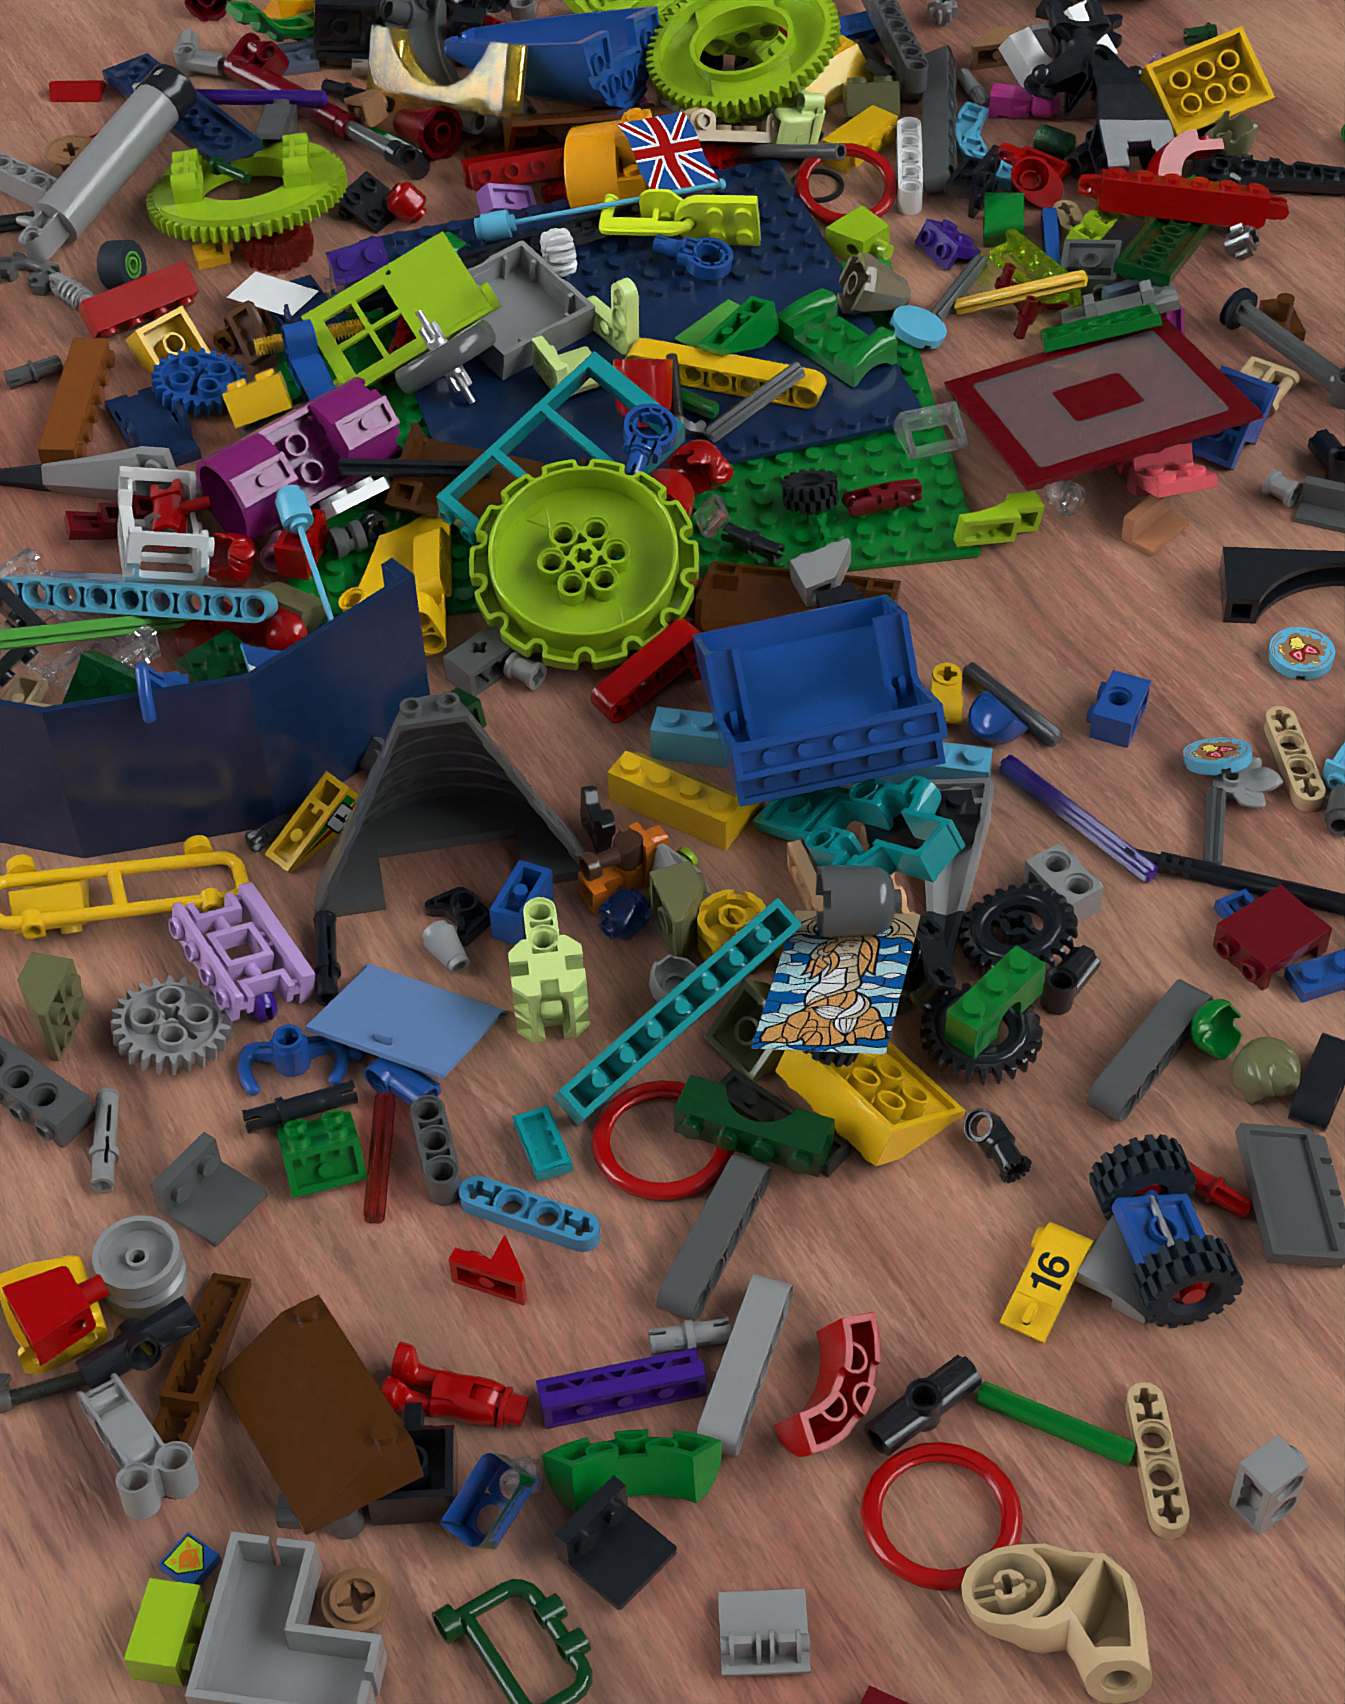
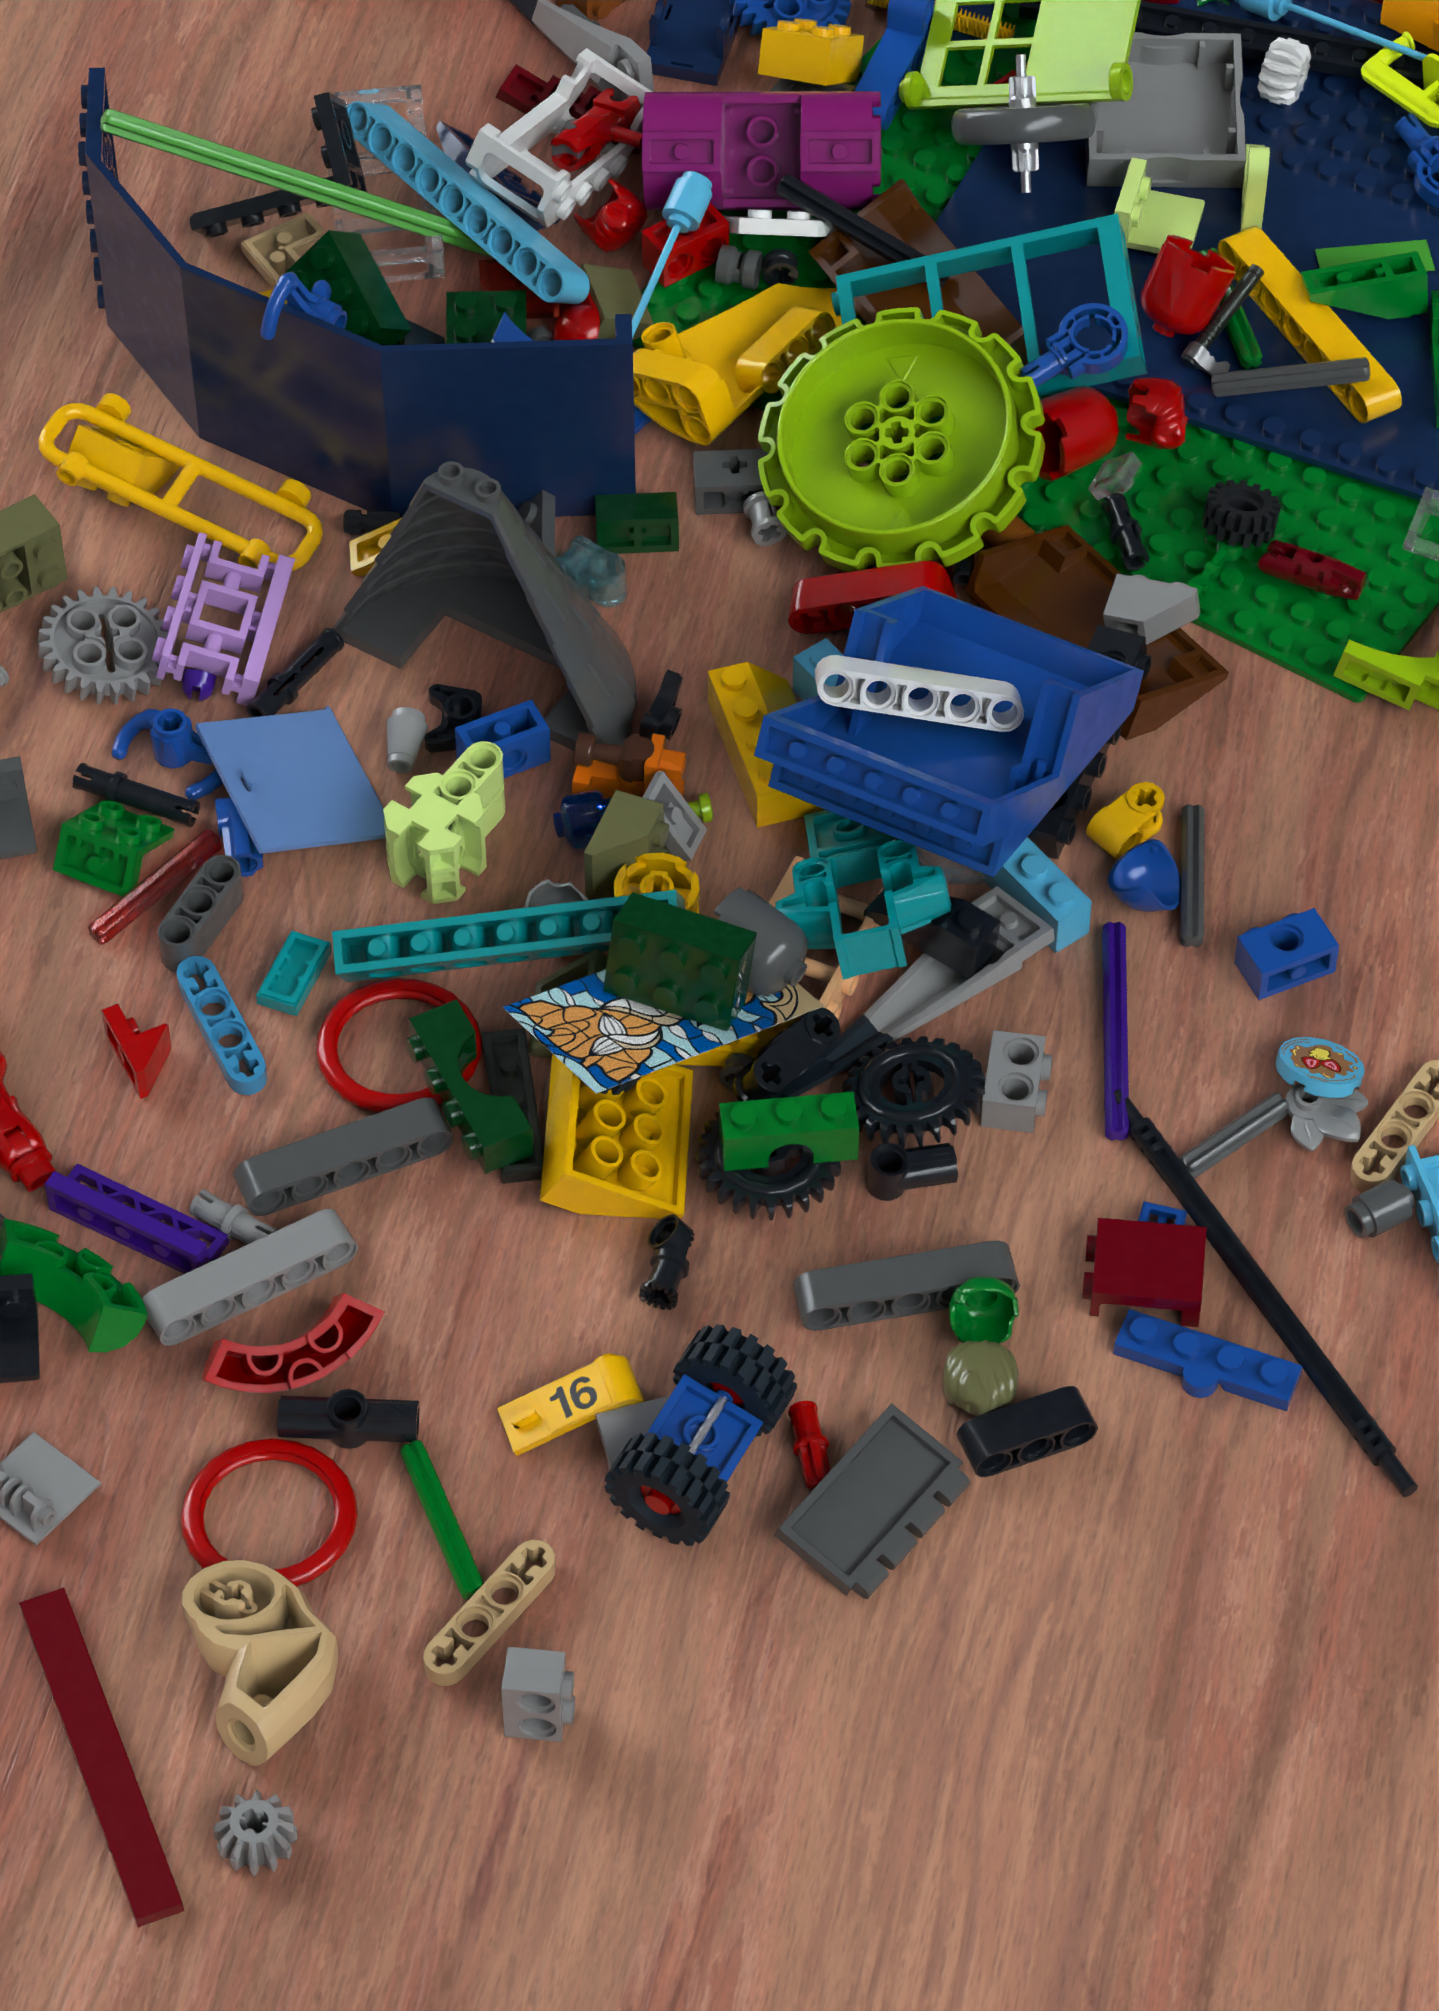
camera: 40 degrees right, 5 degrees up
none -> dark green brick [603,892,757,1031]
none -> white beam [815,655,1024,732]

